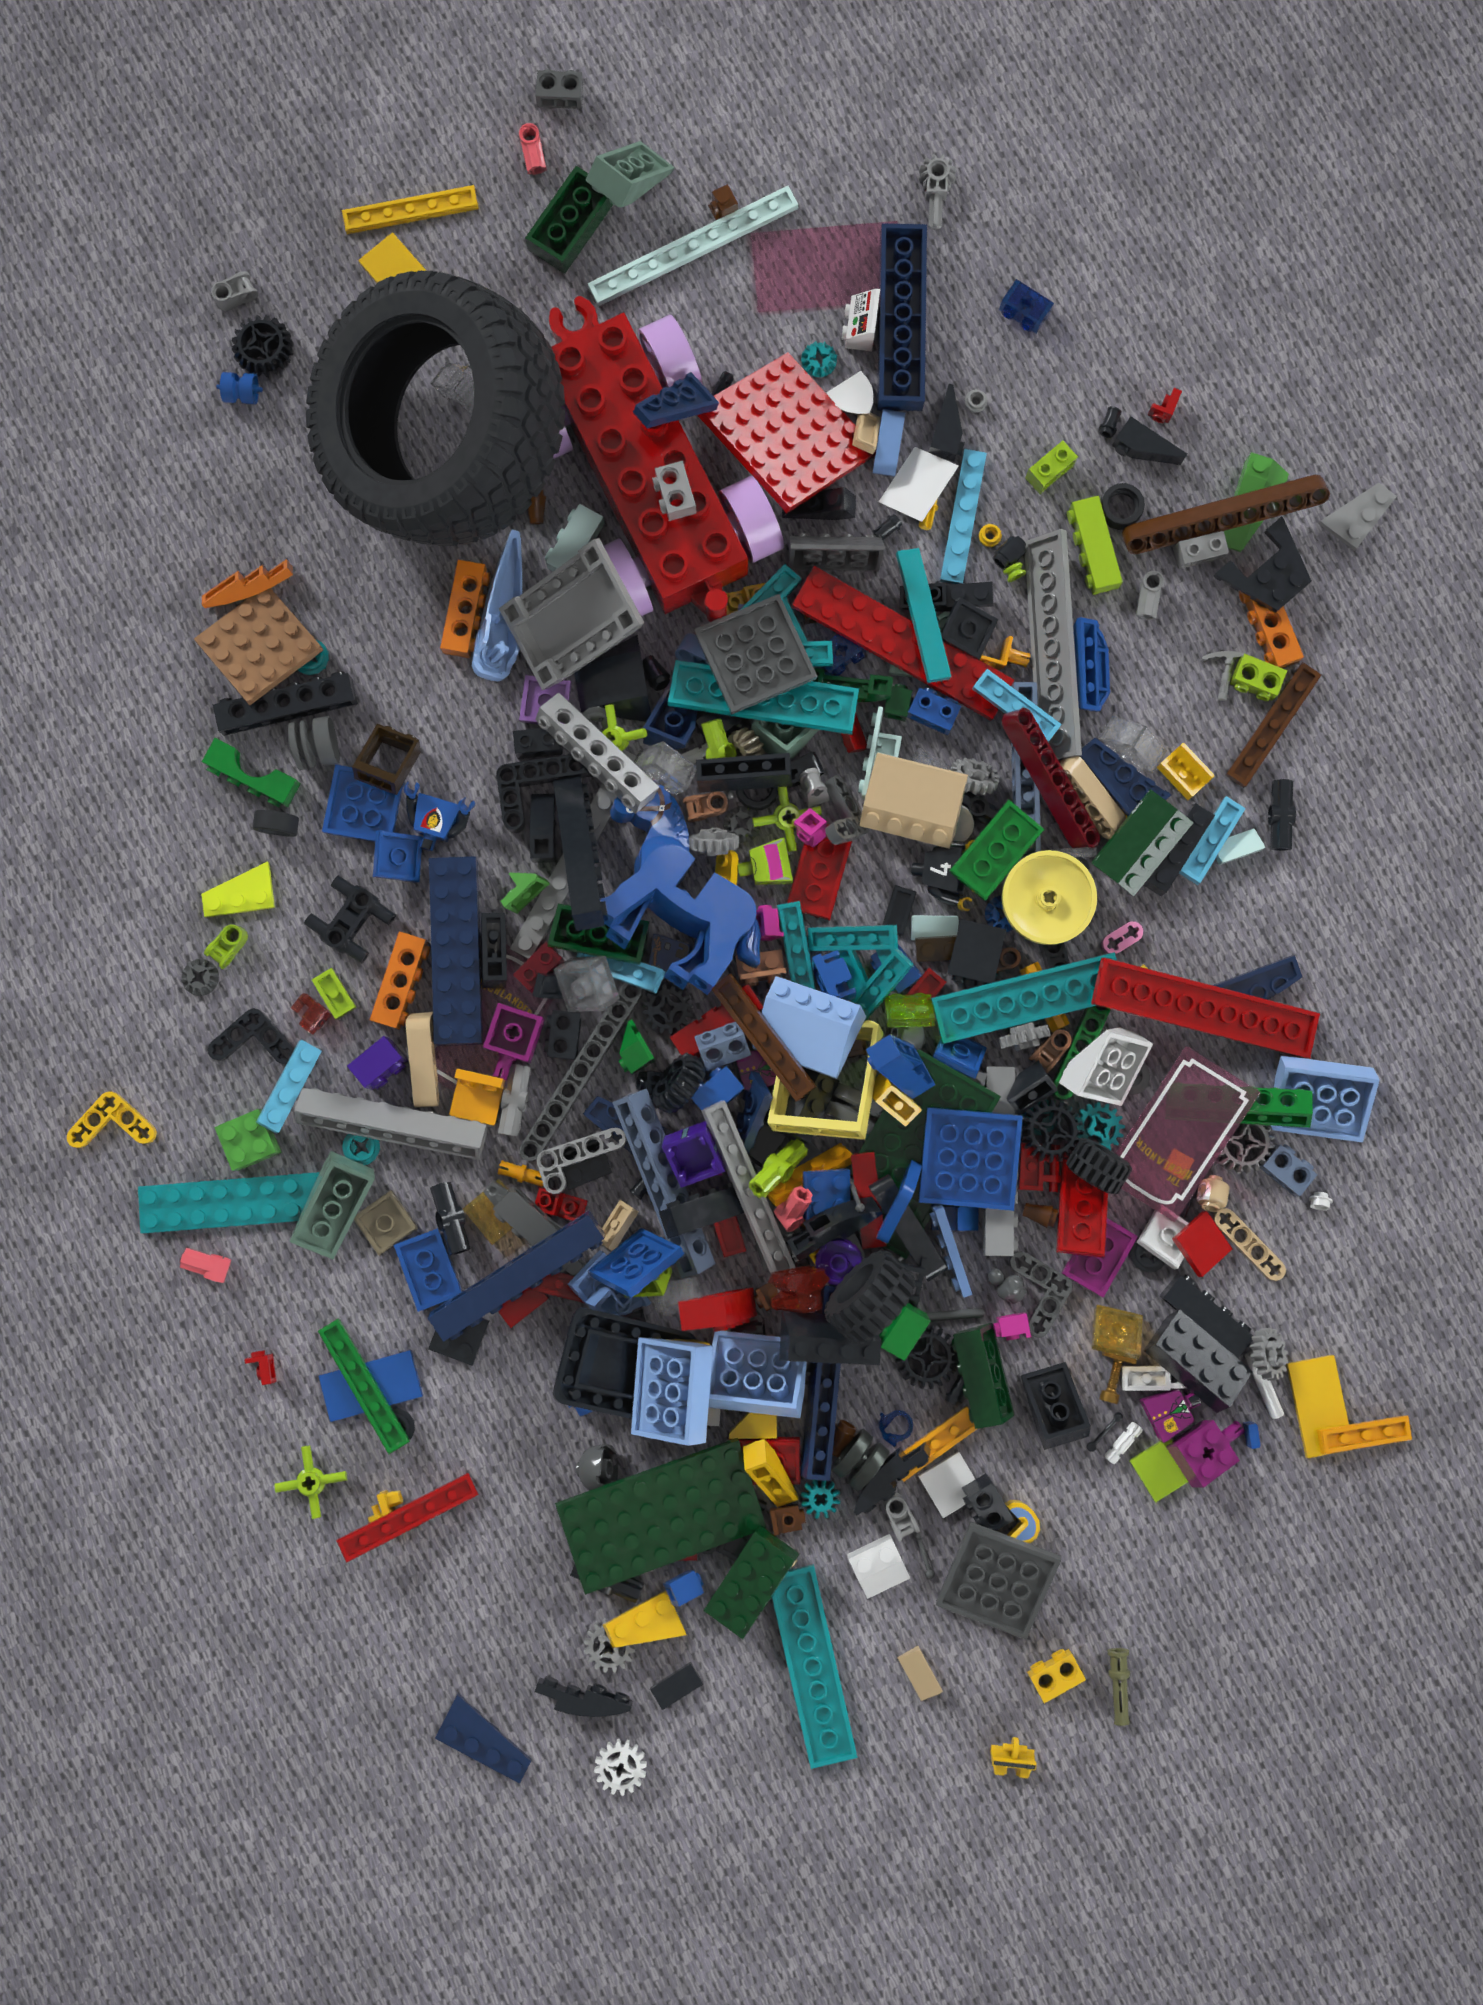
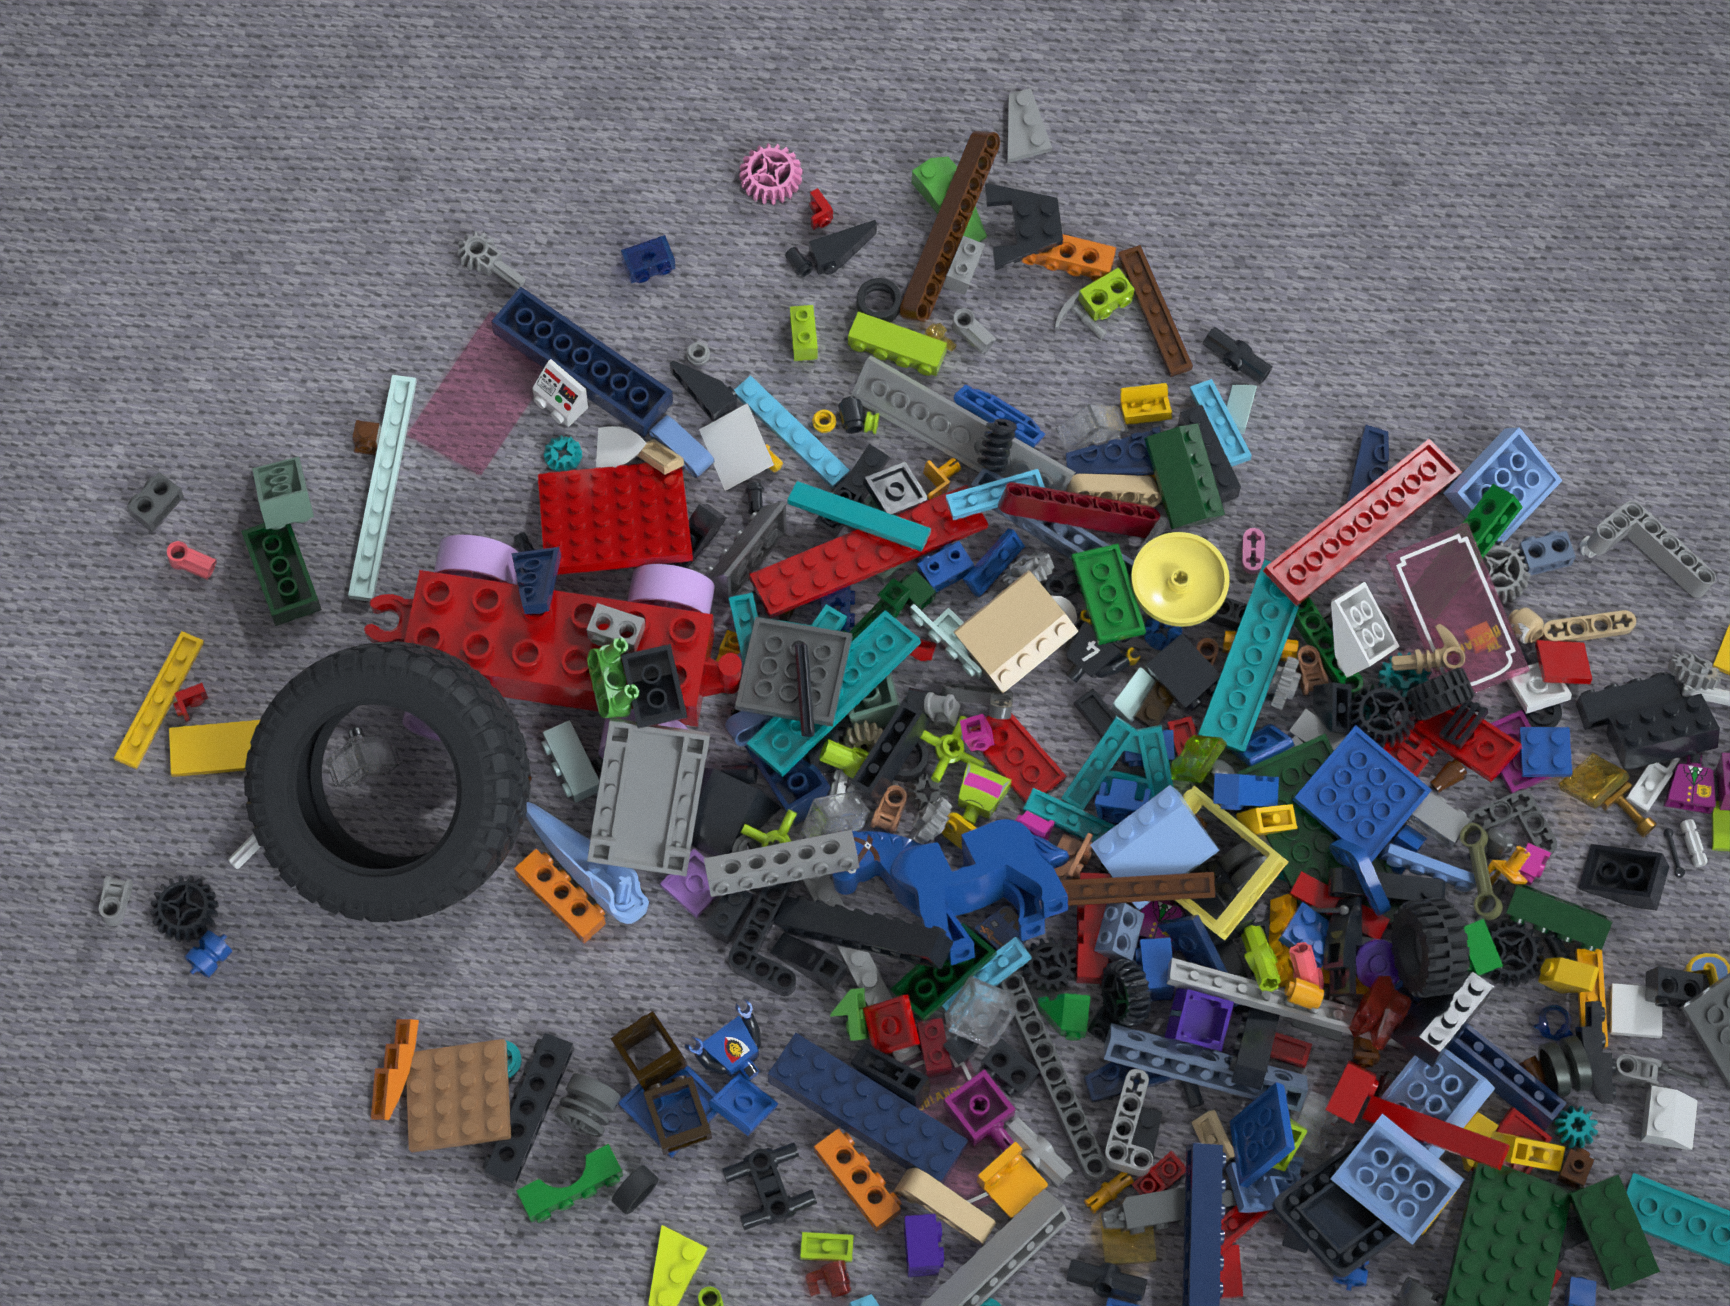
camera: 55 degrees left, 15 degrees down
none -> red bracket [173,683,208,722]
none -> bright green piece [587,638,639,718]
none -> black slope [621,644,687,729]
none -> dark brown window [643,1075,712,1155]
none -> bright pink gear [739,143,802,206]
none -> black axle [795,644,815,737]
none -> red tile [863,995,920,1054]
none -> clear yellow plate [925,322,957,352]
none -> blue tile [963,528,1025,597]
none -> black piece [977,419,1017,473]
none -> light orange brick [1284,977,1324,1009]
none -> red tile [1362,1096,1510,1170]
none -> tan piece [1391,624,1465,674]
none -> black tile [1439,700,1488,749]
none -> olive piece [1460,823,1503,920]
none -> light orange bracket [1488,846,1531,885]
none -> blue plate [1519,727,1572,777]
none -> yellow slope [1538,957,1599,994]
none -> light grey beam [1587,501,1716,598]

